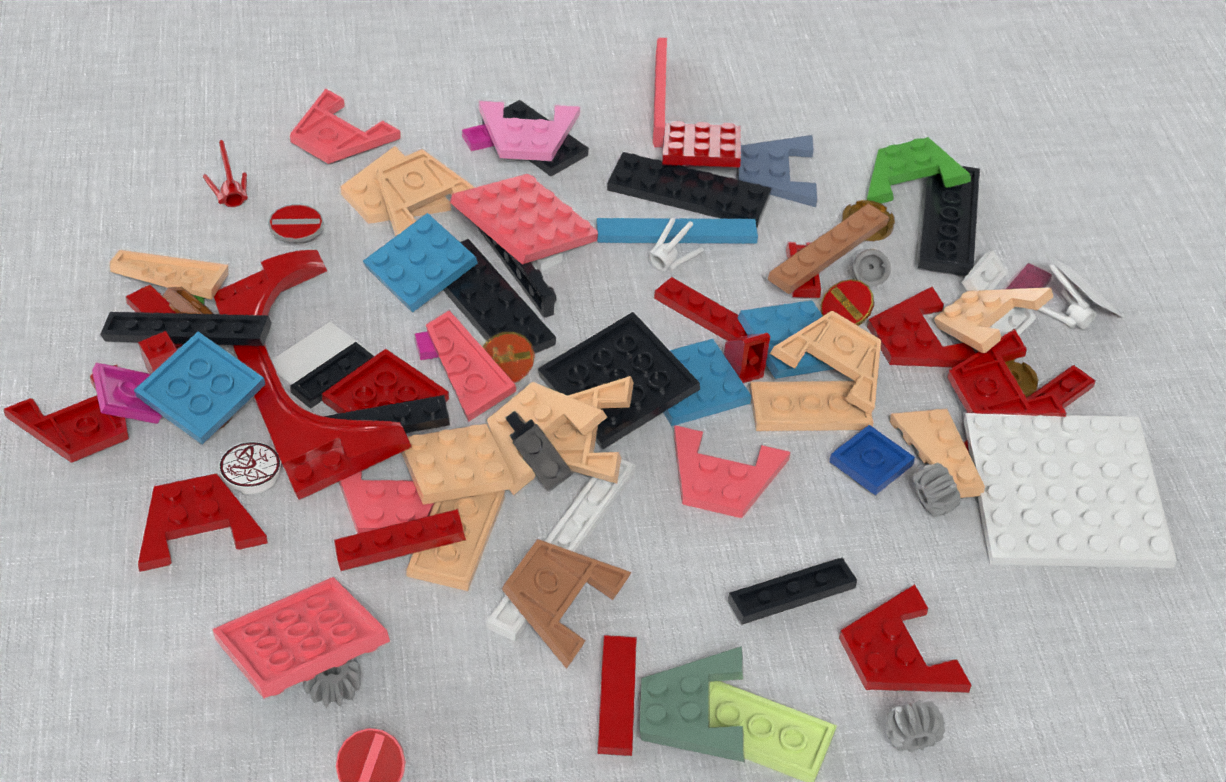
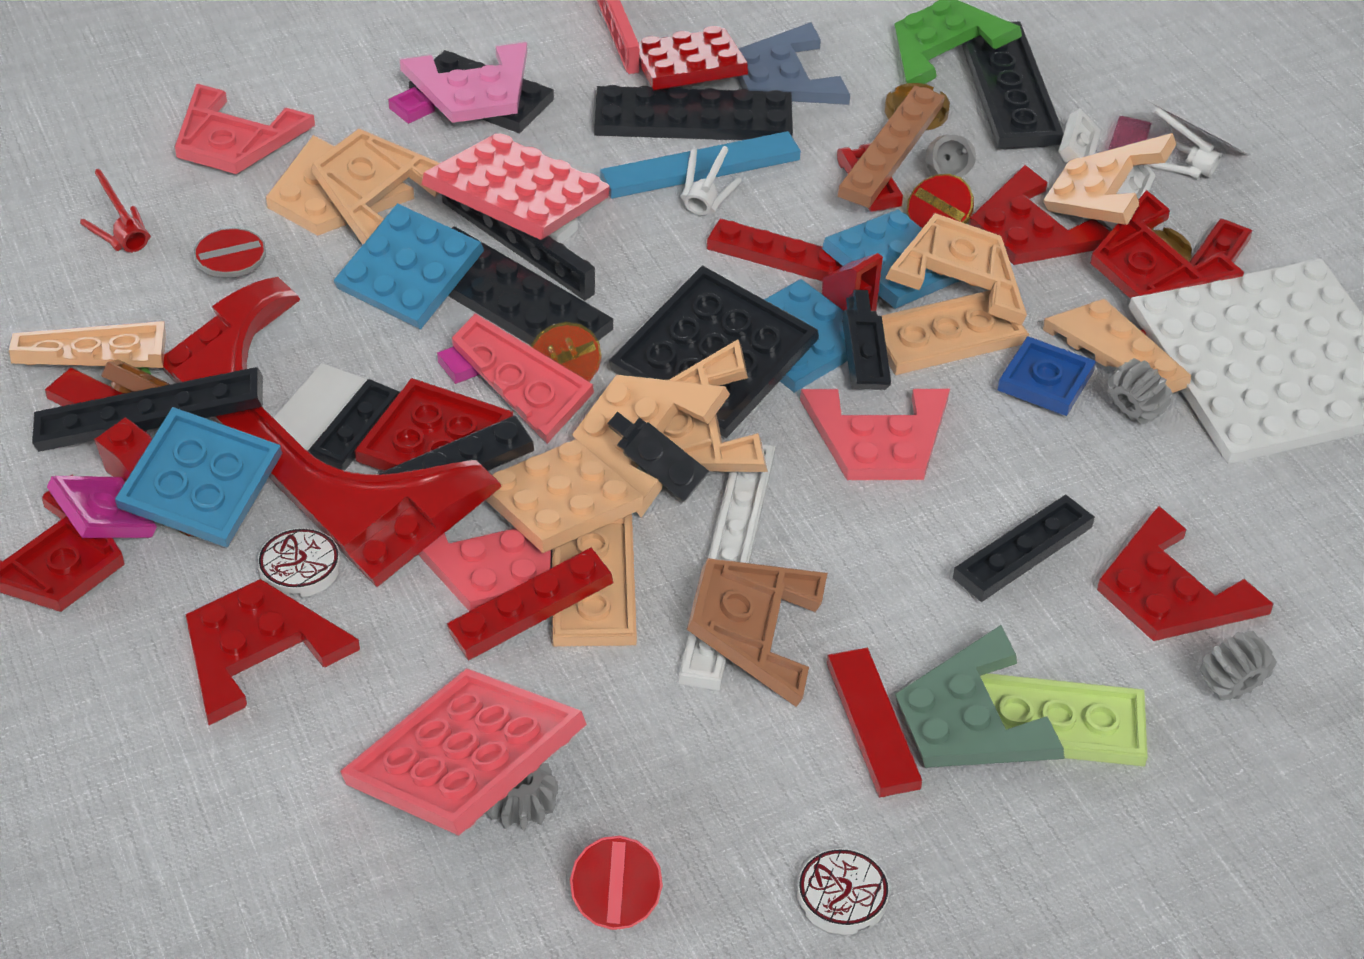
camera: 15 degrees left, 0 degrees up
none -> black hinge [842,290,891,390]

